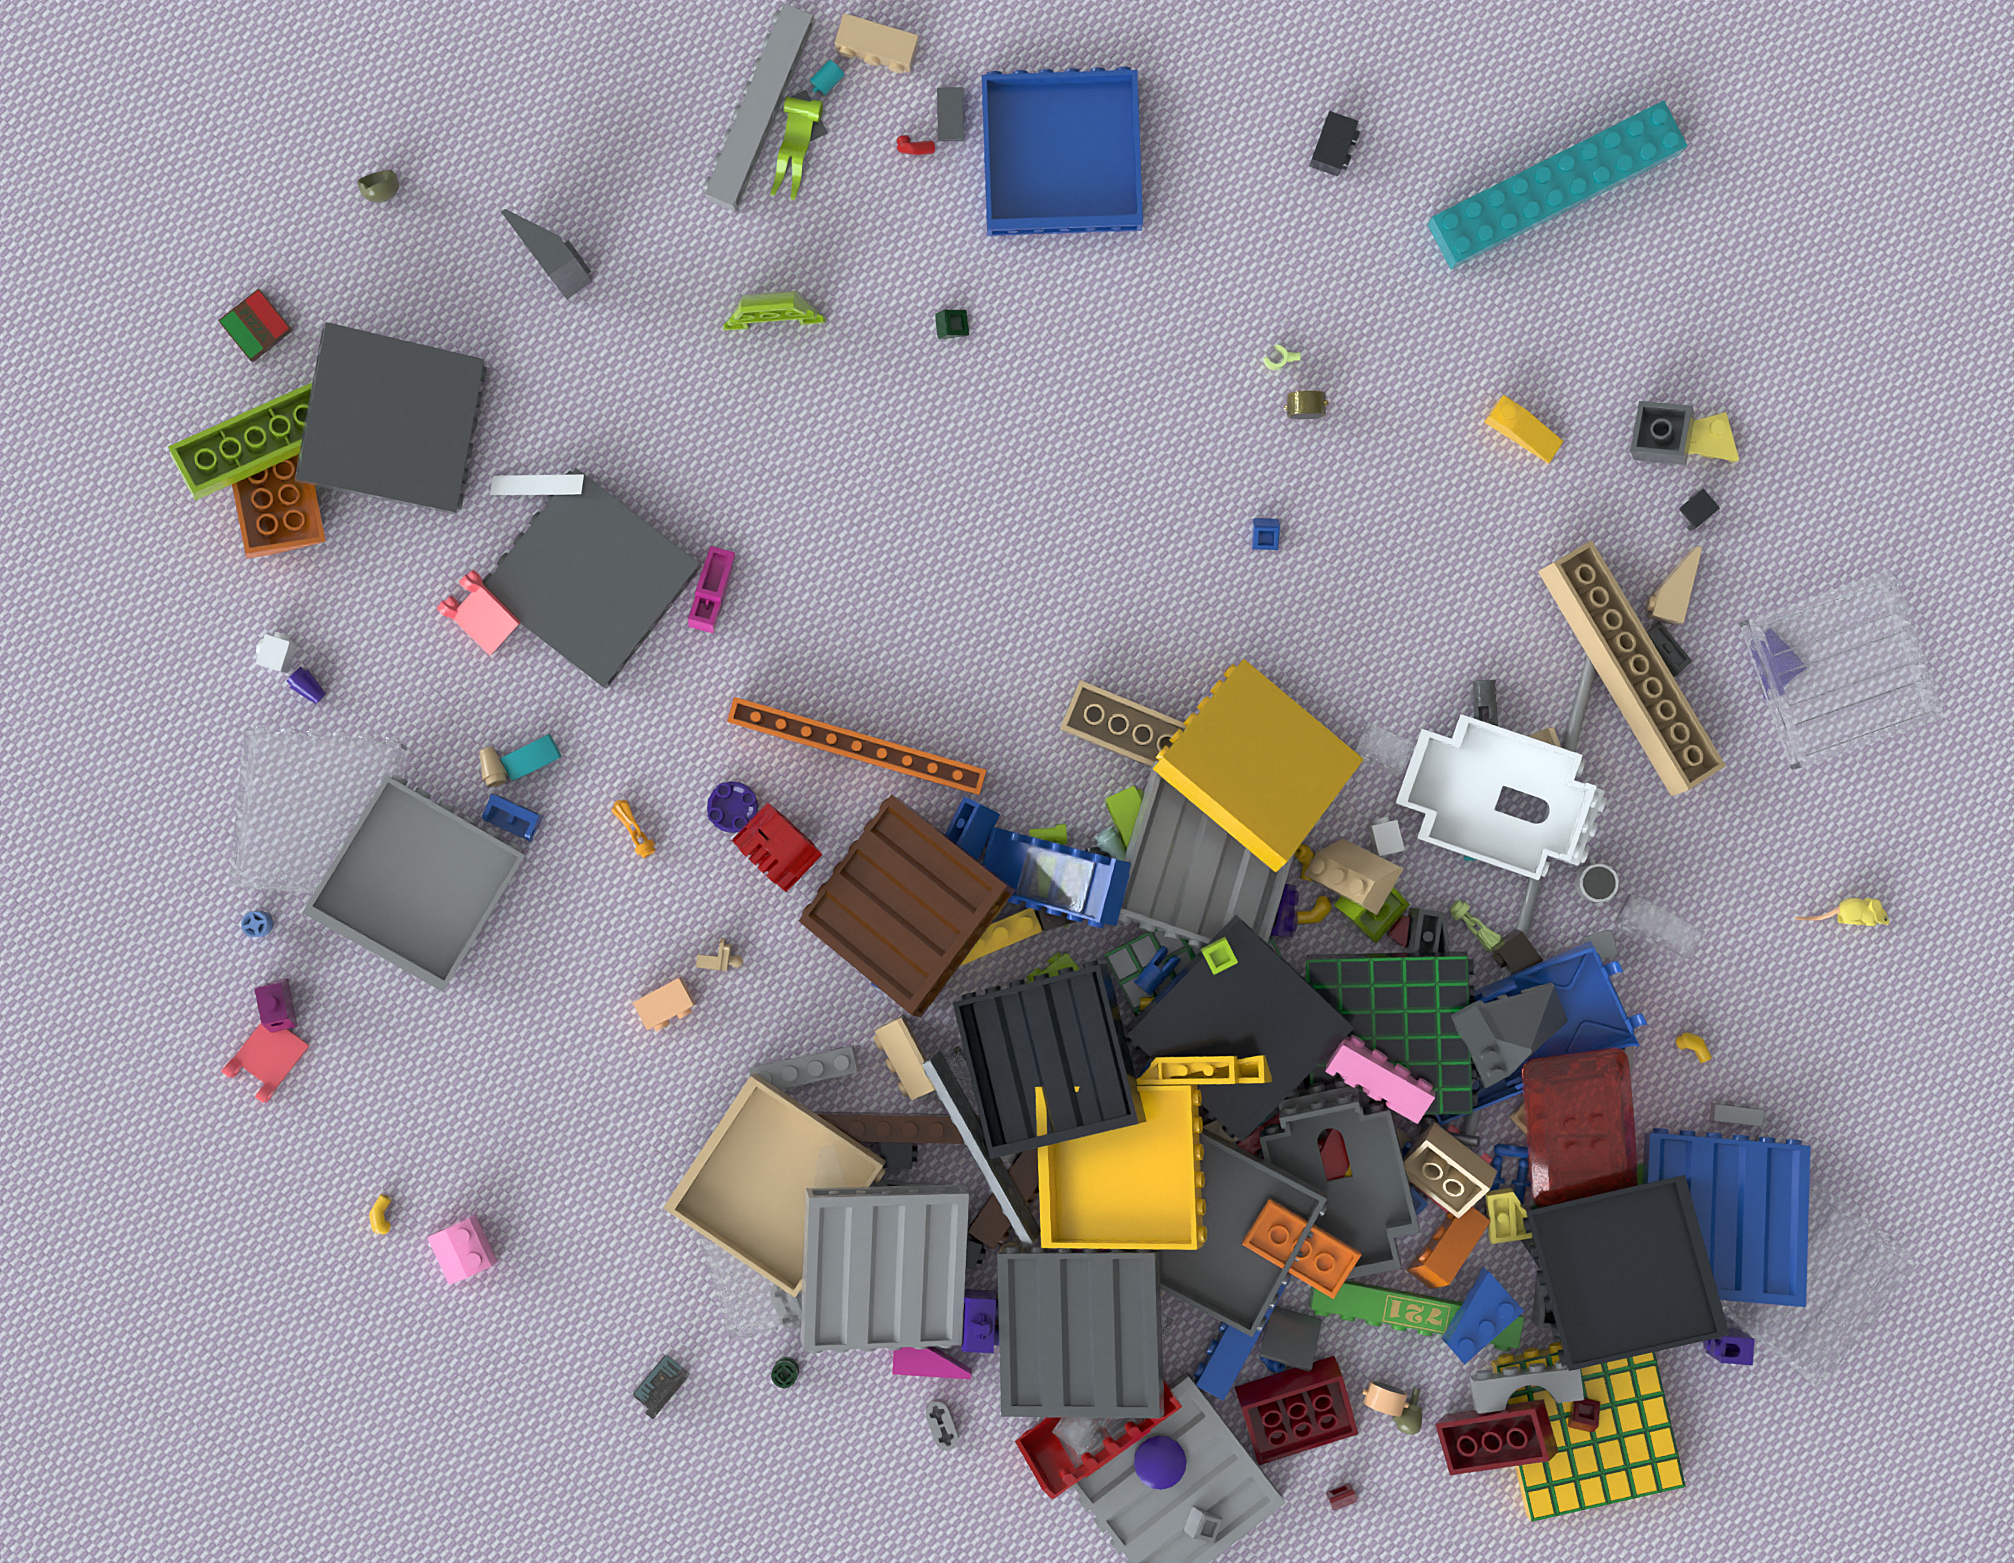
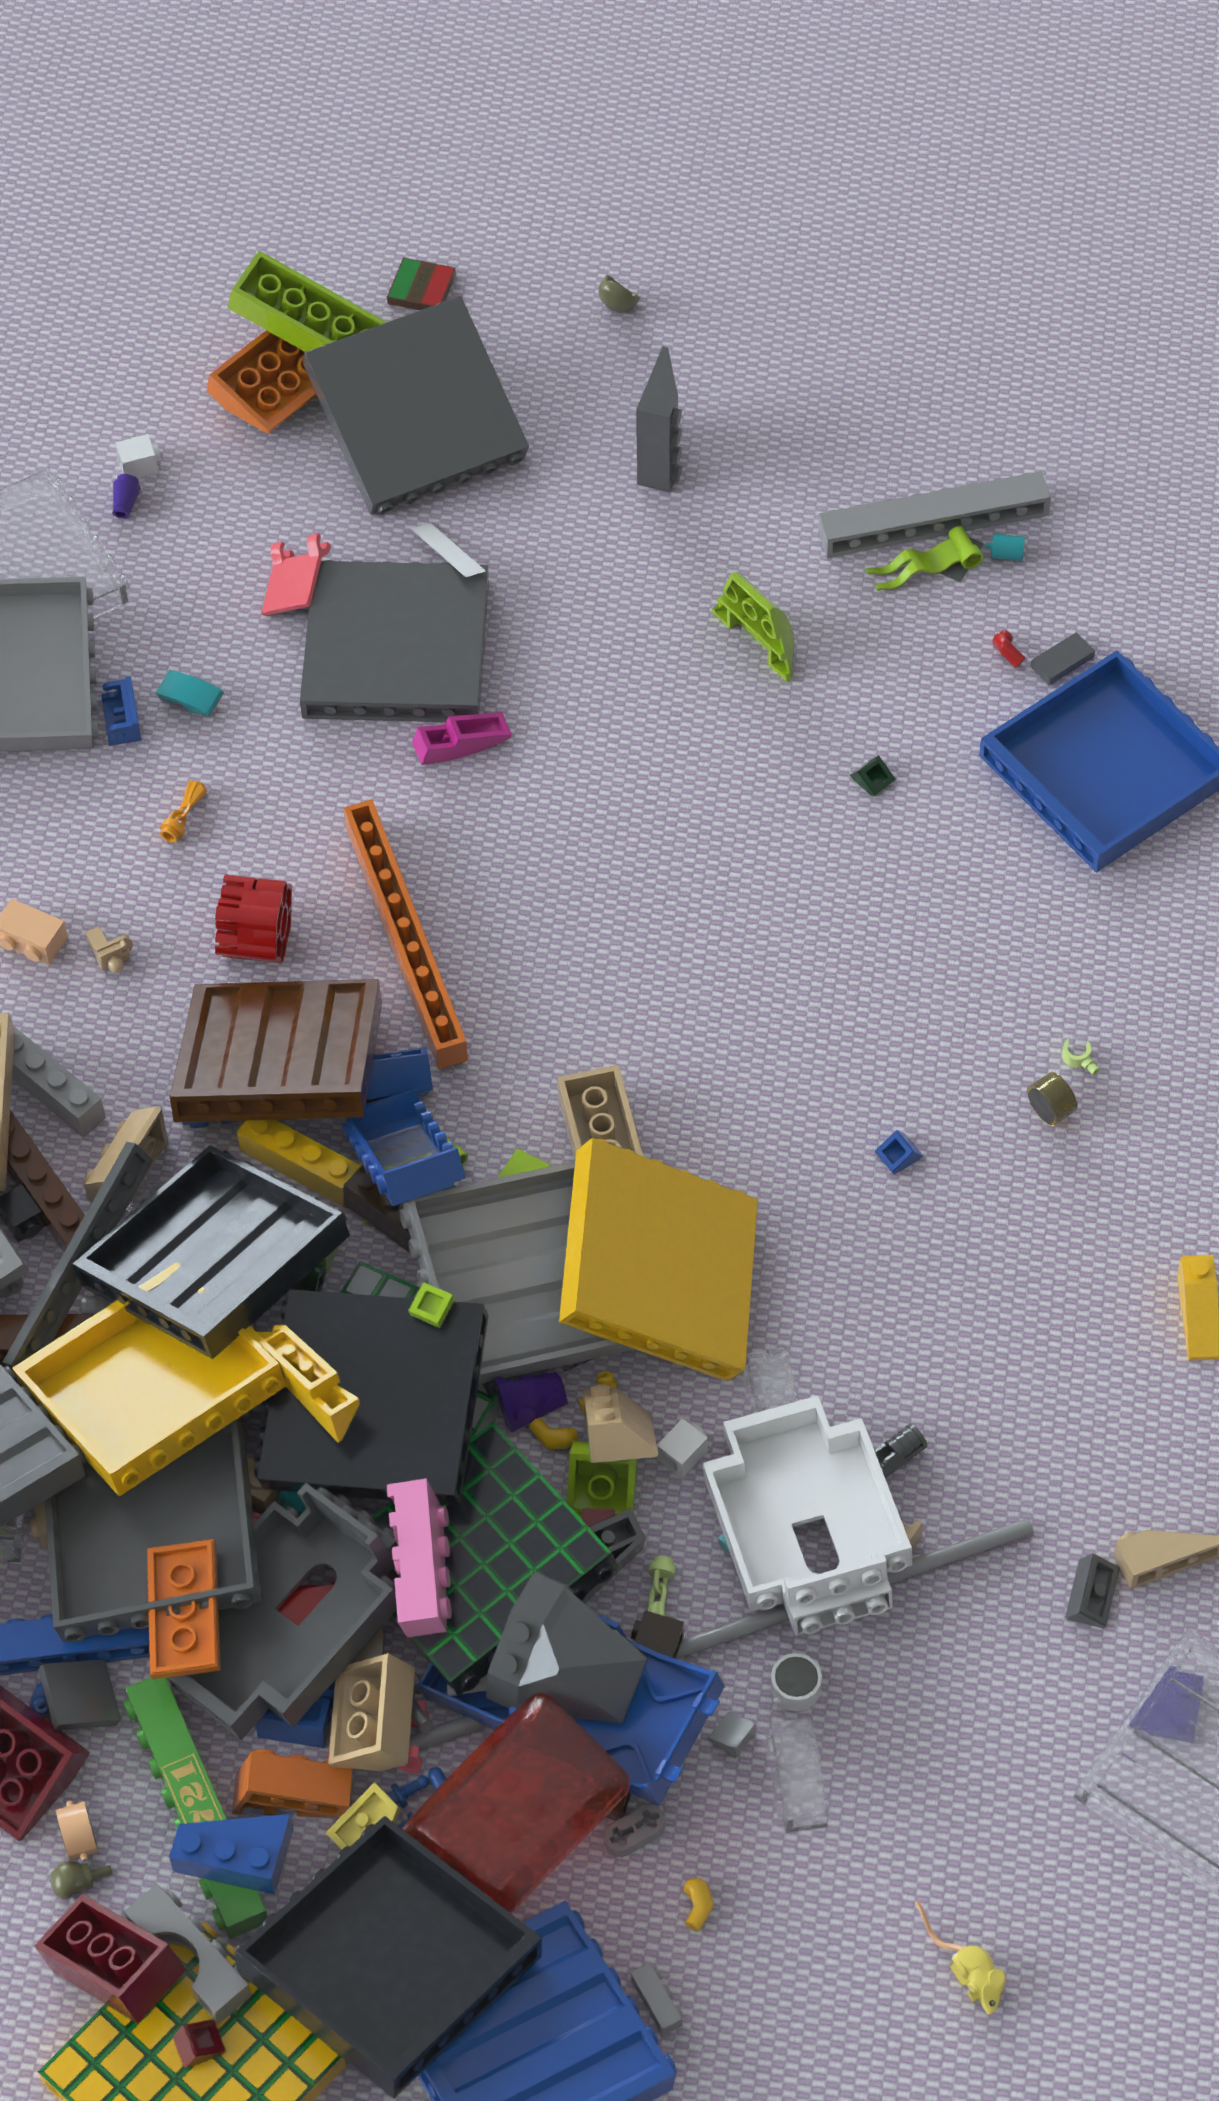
camera: 60 degrees right, 30 degrees down
tan cone [479,747,508,787] -> none
dark purple dish [707,781,759,833] -> none
tan brick [835,13,919,73] -> none
tan brick [1538,540,1726,797] -> none

